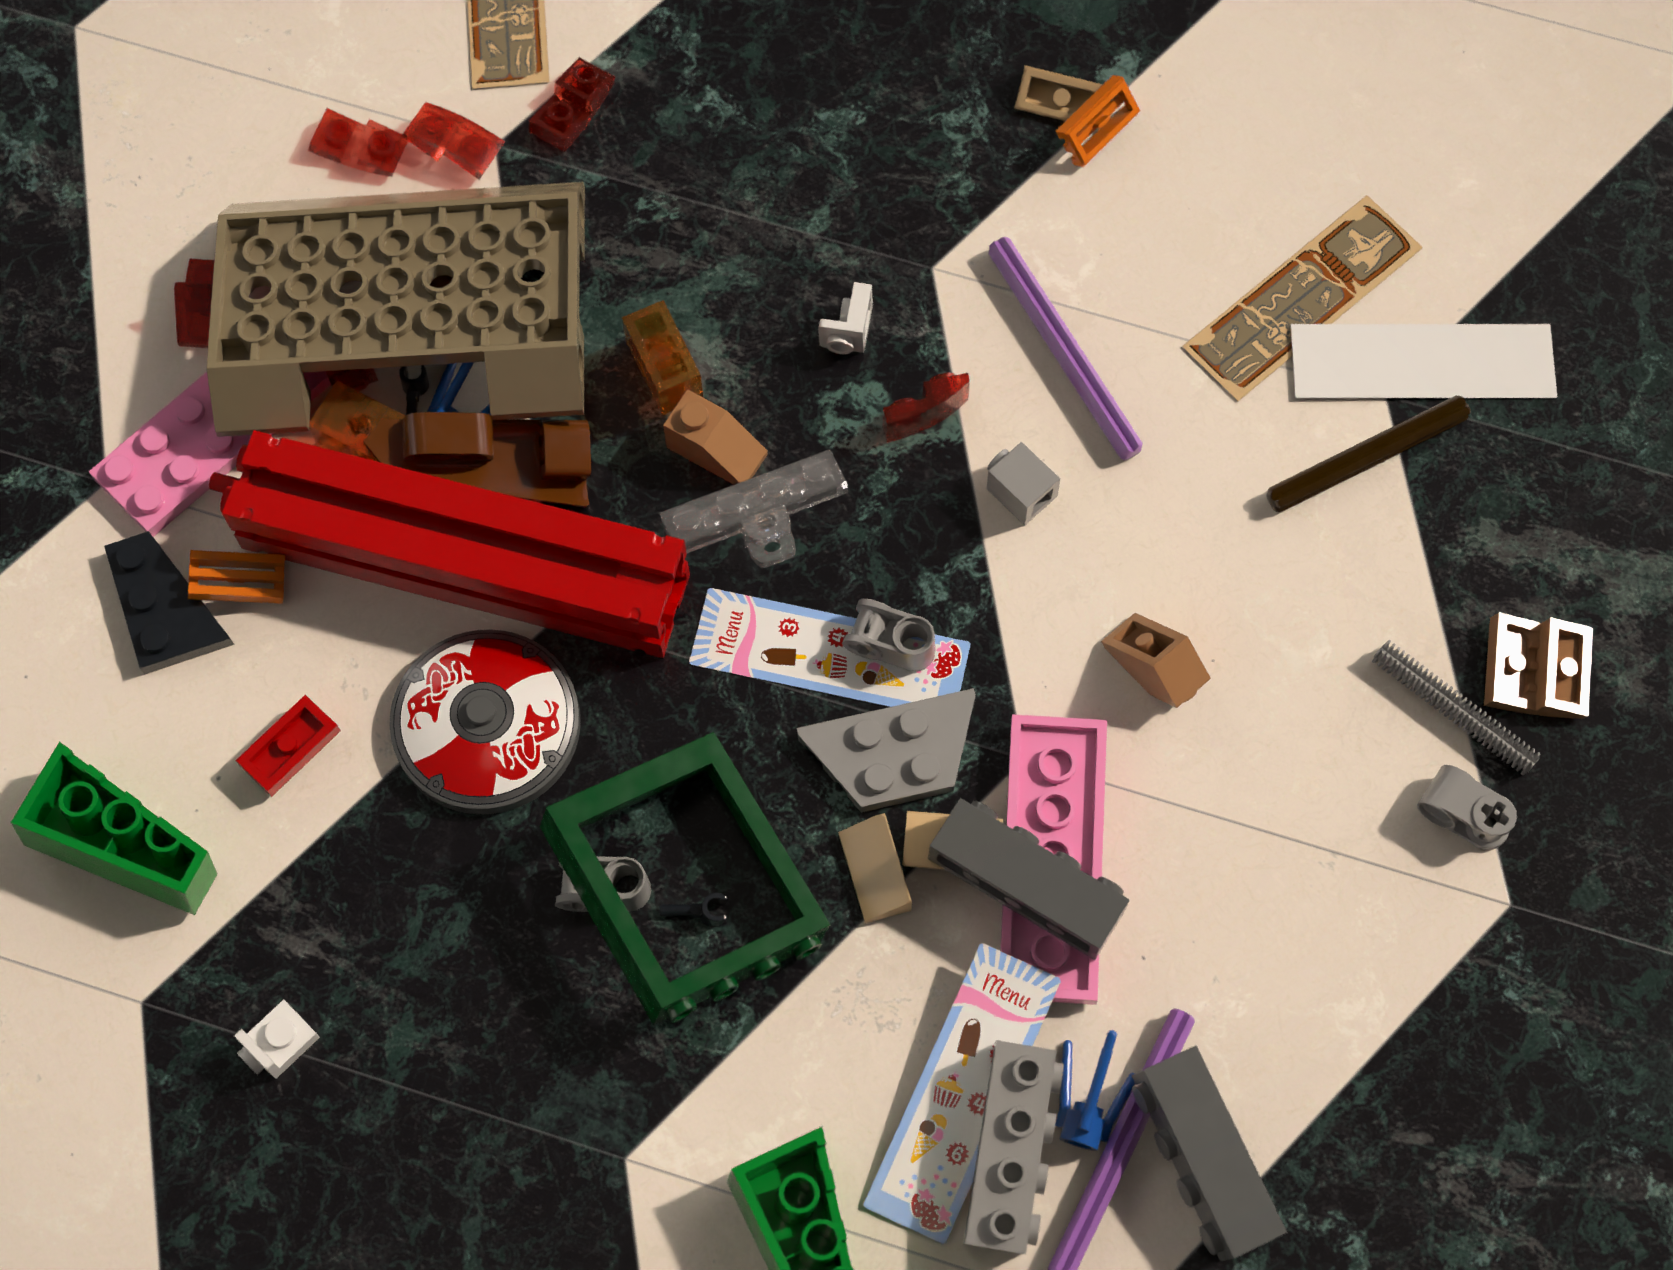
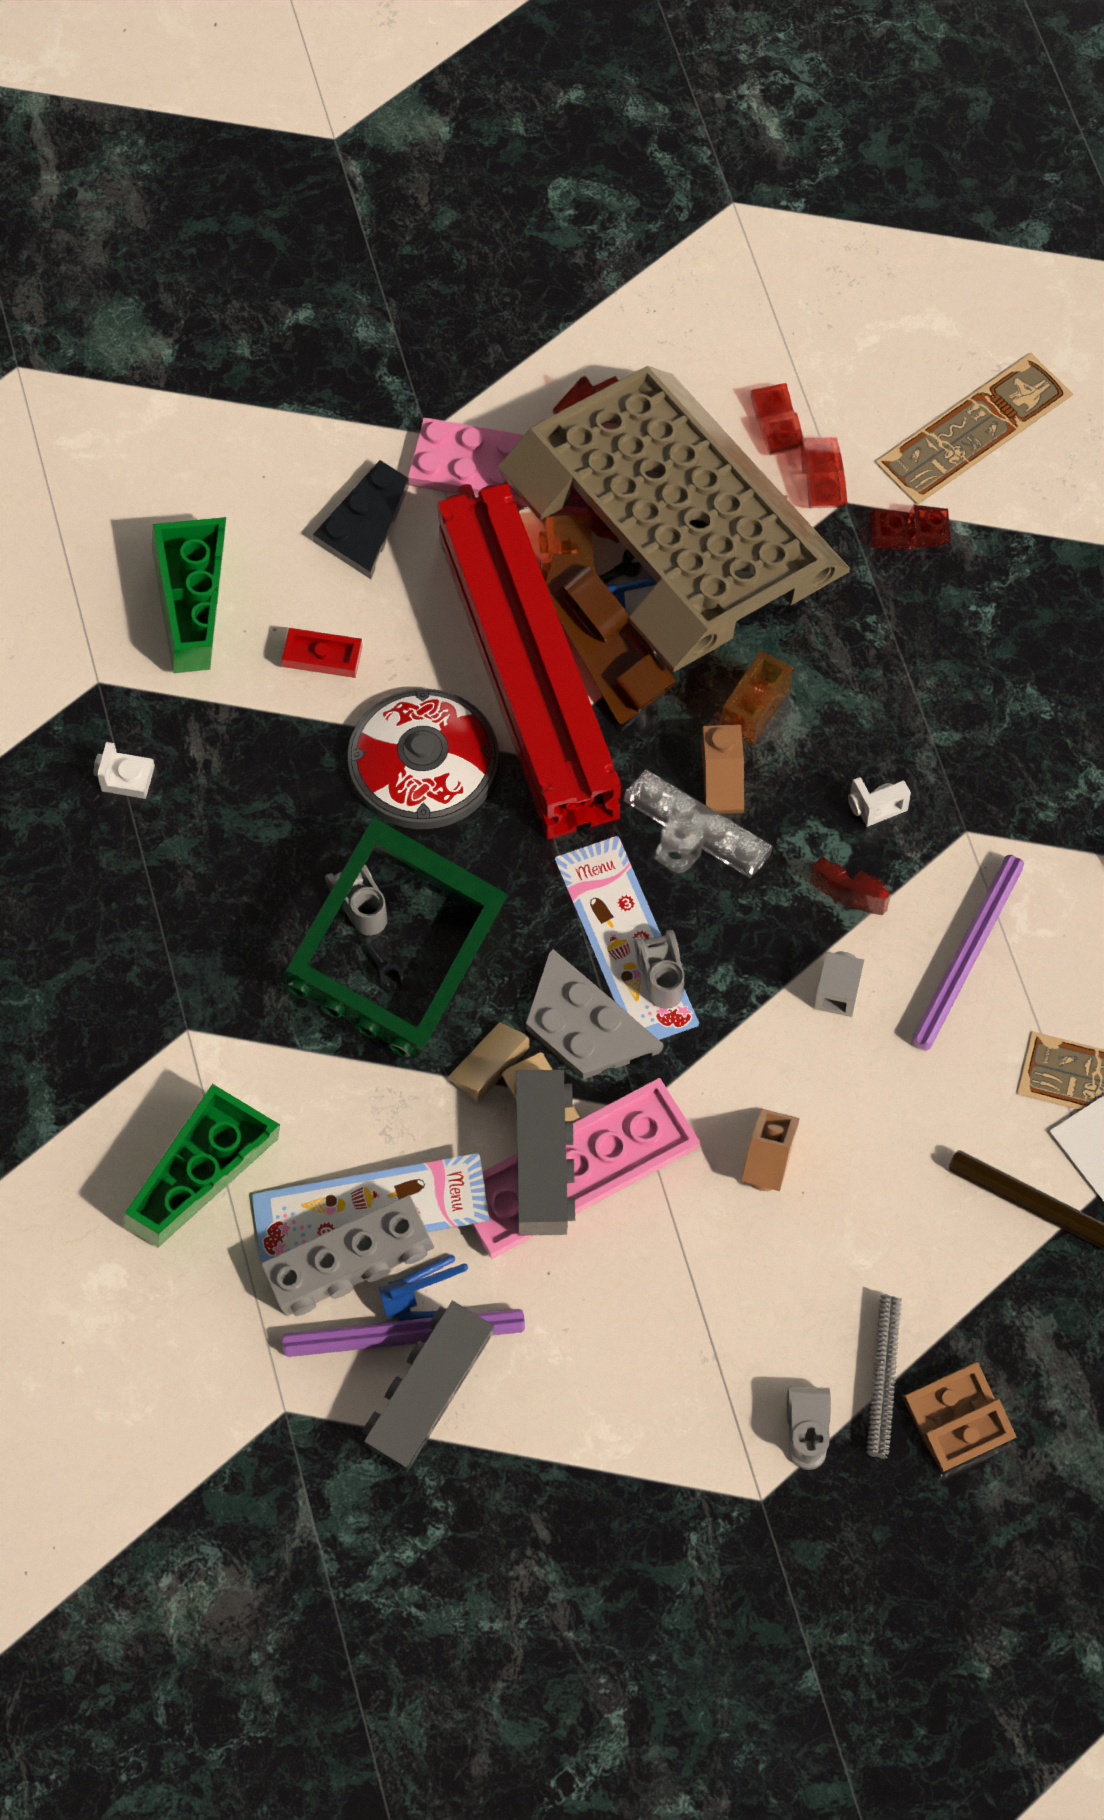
camera: 55 degrees right, 5 degrees down
orange tile [188,550,285,604] -> none

